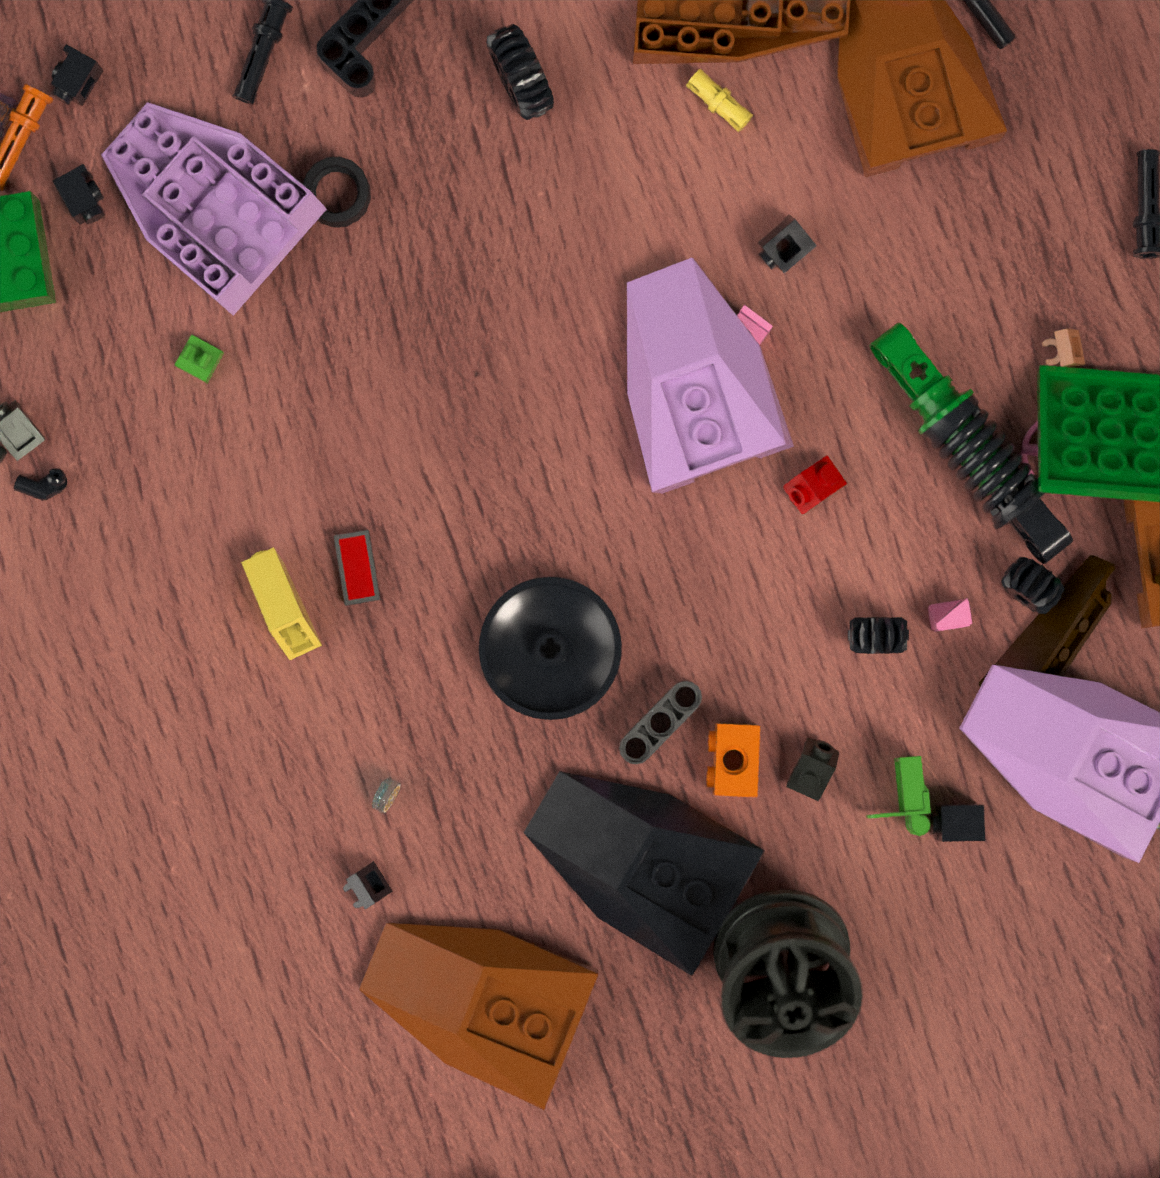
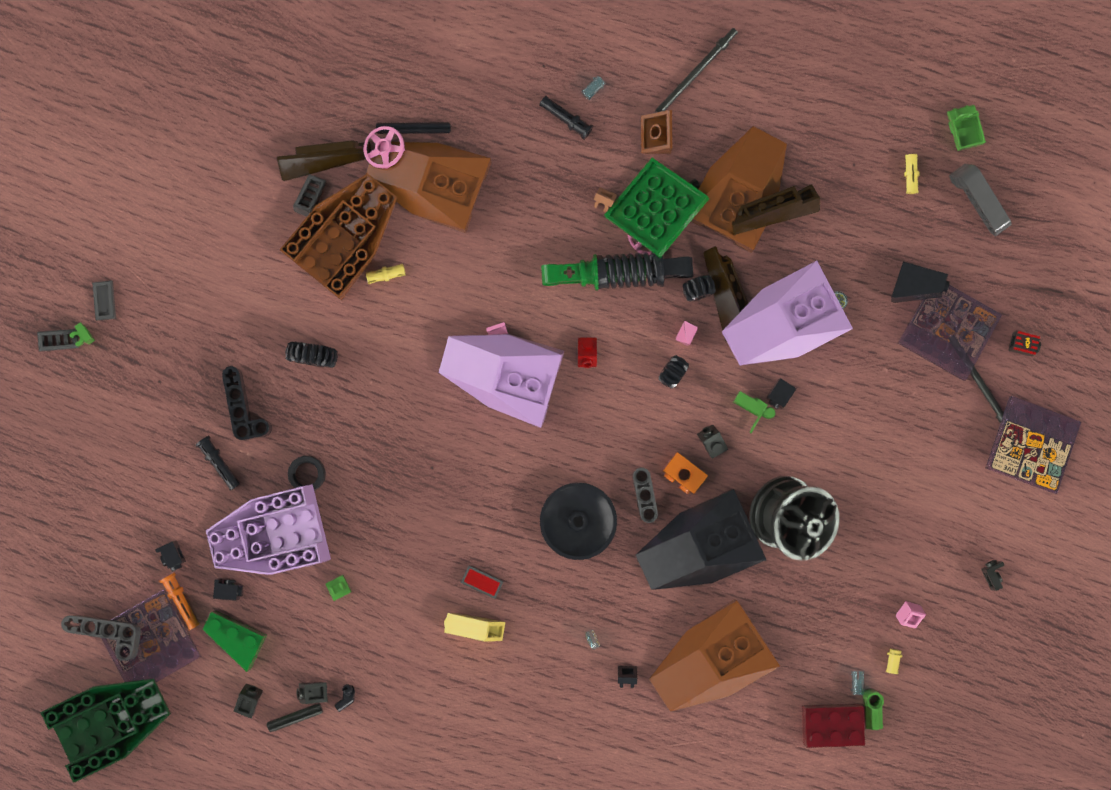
camera: 50 degrees left, 0 degrees up
black brick [758,214,817,273] -> none

